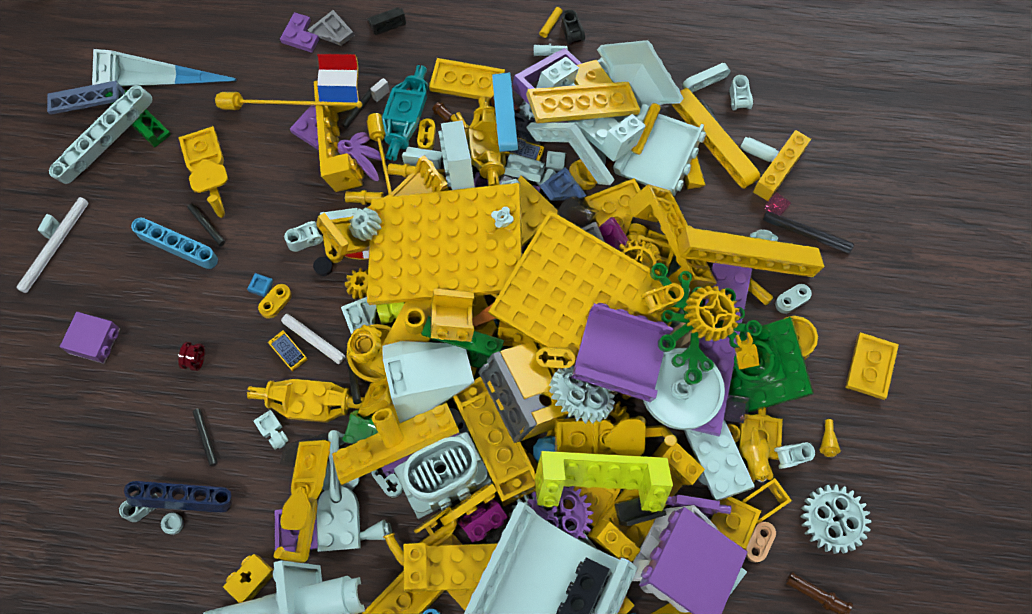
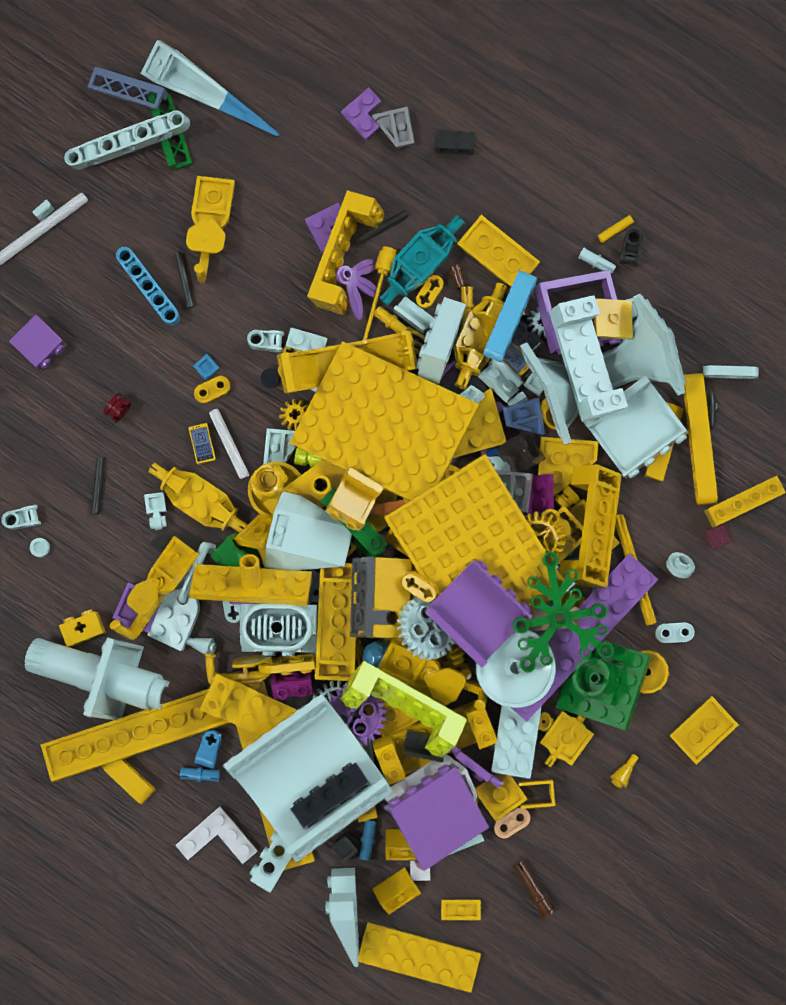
camera: 35 degrees right, 15 degrees up
dark blue beam [124,481,232,513] -> none
flag [215,54,362,110] -> none
yellow pin [345,190,384,205] -> none
pearl dark grey bar [346,356,361,404] -> none
light aqua gear [348,207,382,241] -> none
white tile [370,78,390,102] -> none
light aqua plate [491,207,514,228] -> none
yellow plate [526,82,640,123] -> none
yellow axle [631,103,661,155] -> none
yellow piece [641,283,684,315] -> none
yellow brick [677,227,824,277] -> none
yellow gear [684,286,740,341] -> none
brick [723,395,749,423] -> none
light aqua piece [729,75,753,110] -> none
yellow plate [734,332,759,370] -> none
yellow animal [739,427,773,483] -> none
light aqua piece [740,137,779,162] -> none
black axle [763,211,854,253] -> none
light aqua piece [774,442,815,469] -> none
light aqua gear [800,485,871,554] -> none

